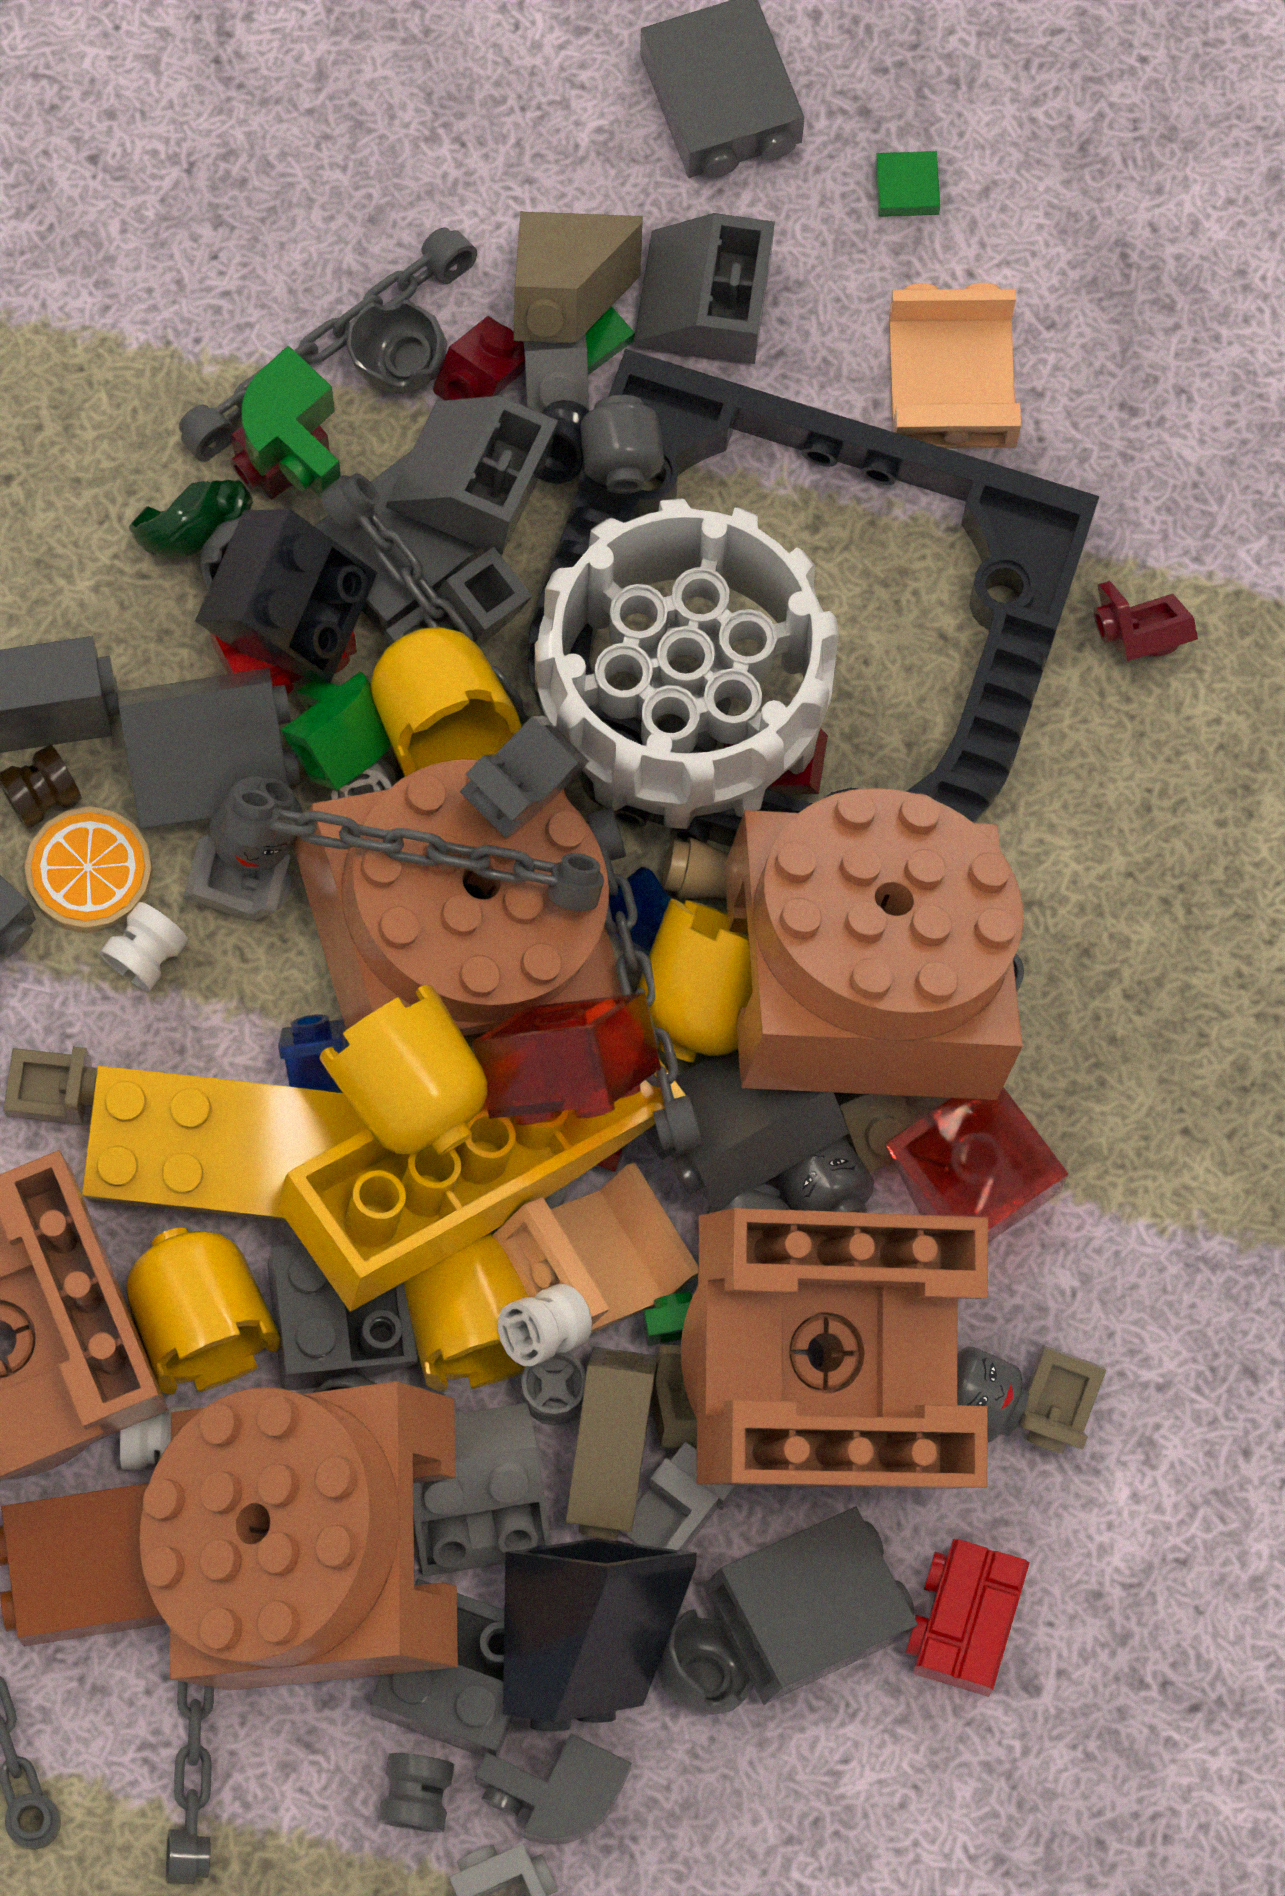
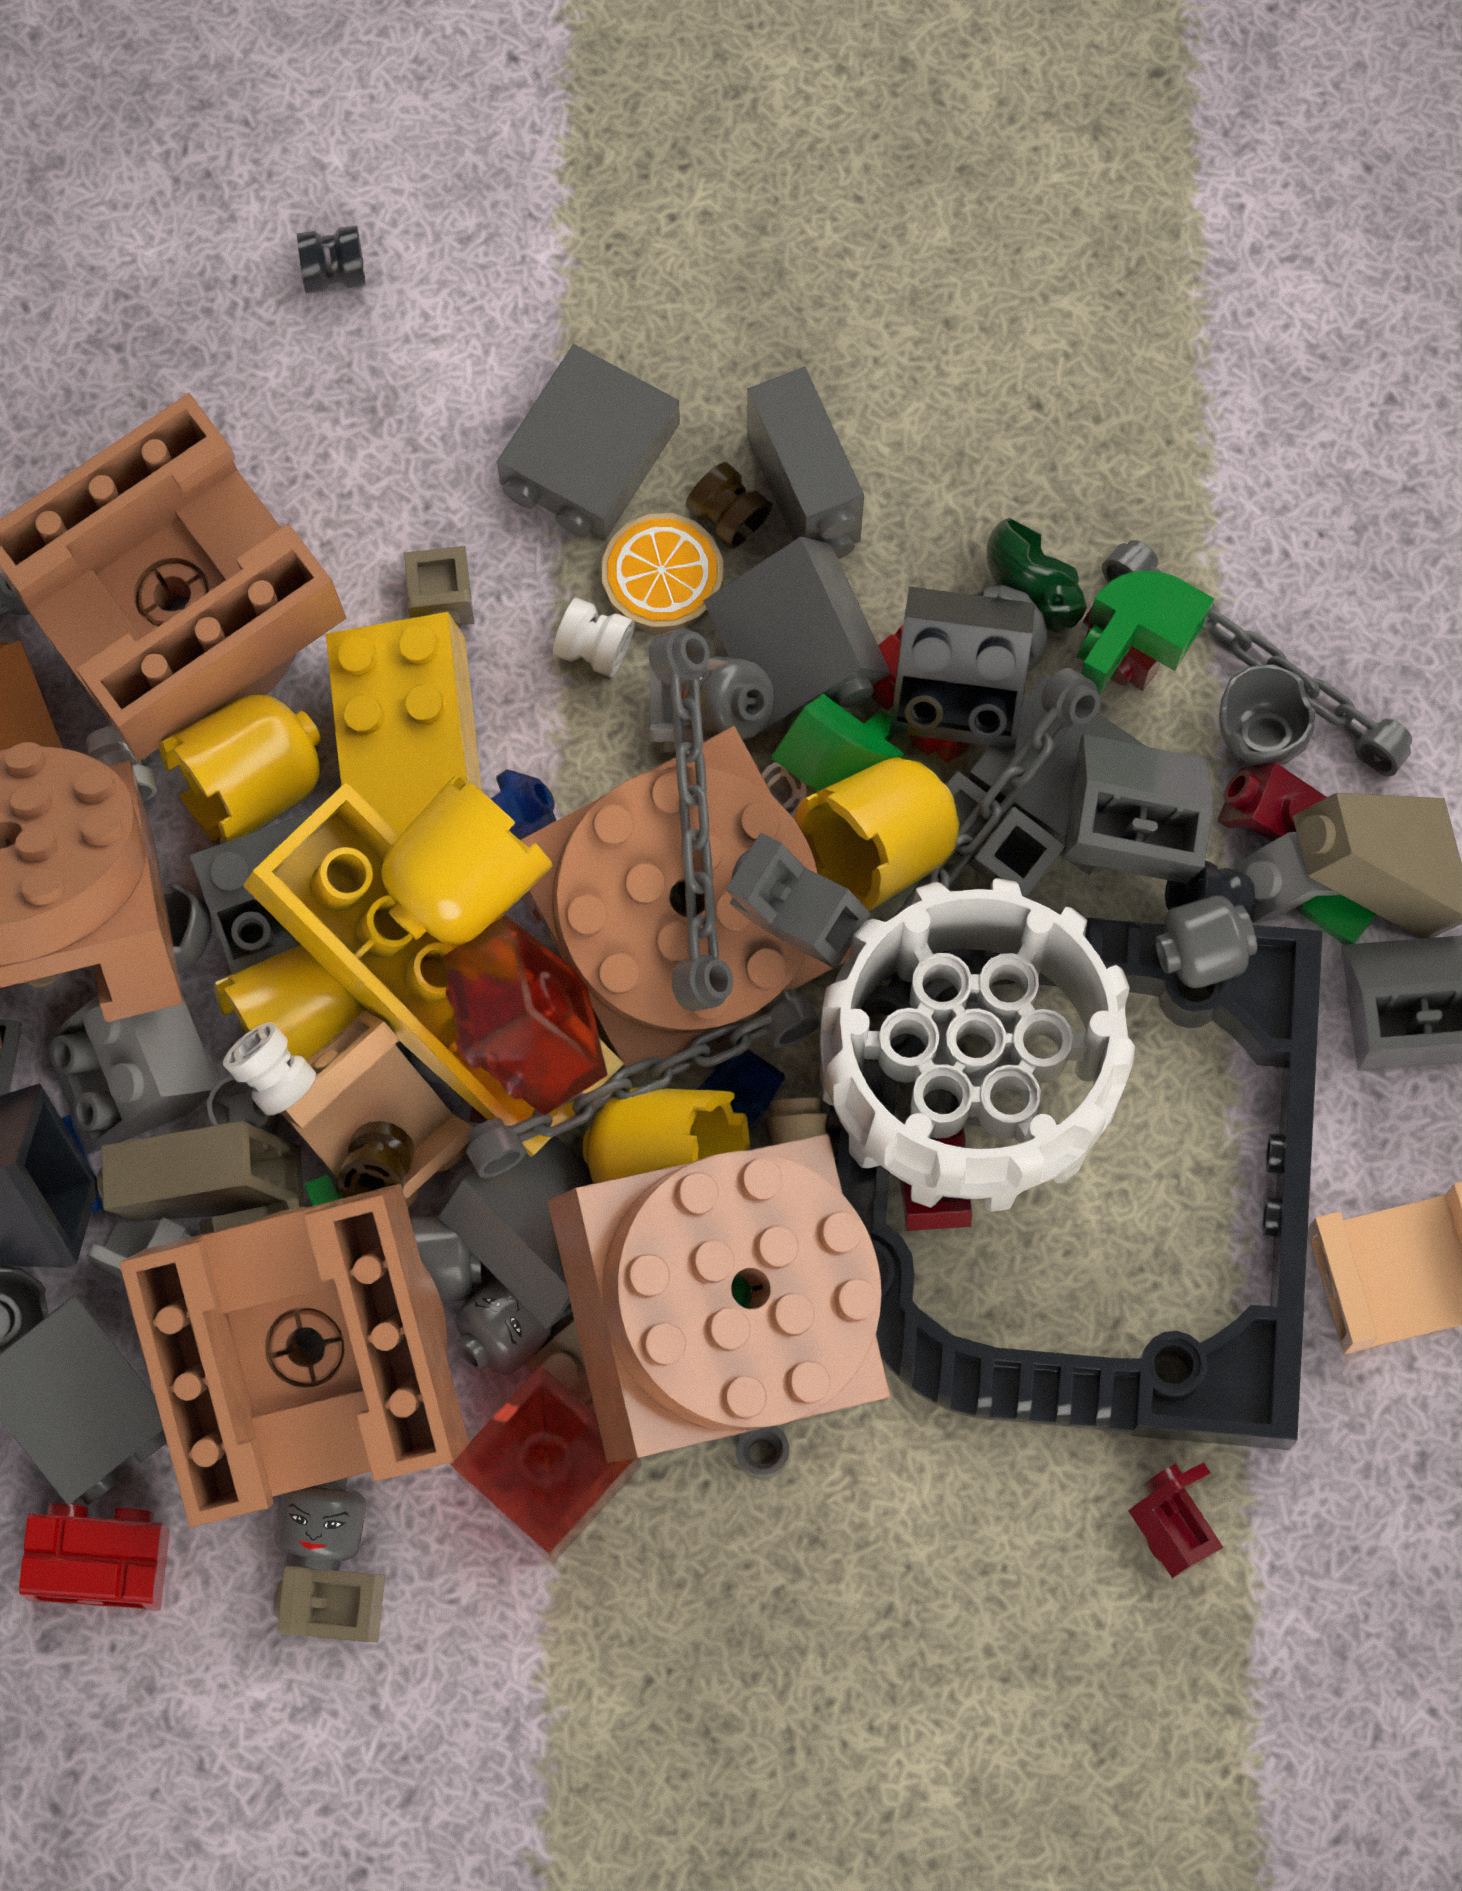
camera: 80 degrees right, 0 degrees up
none -> dark brown wheel [338,1121,415,1198]

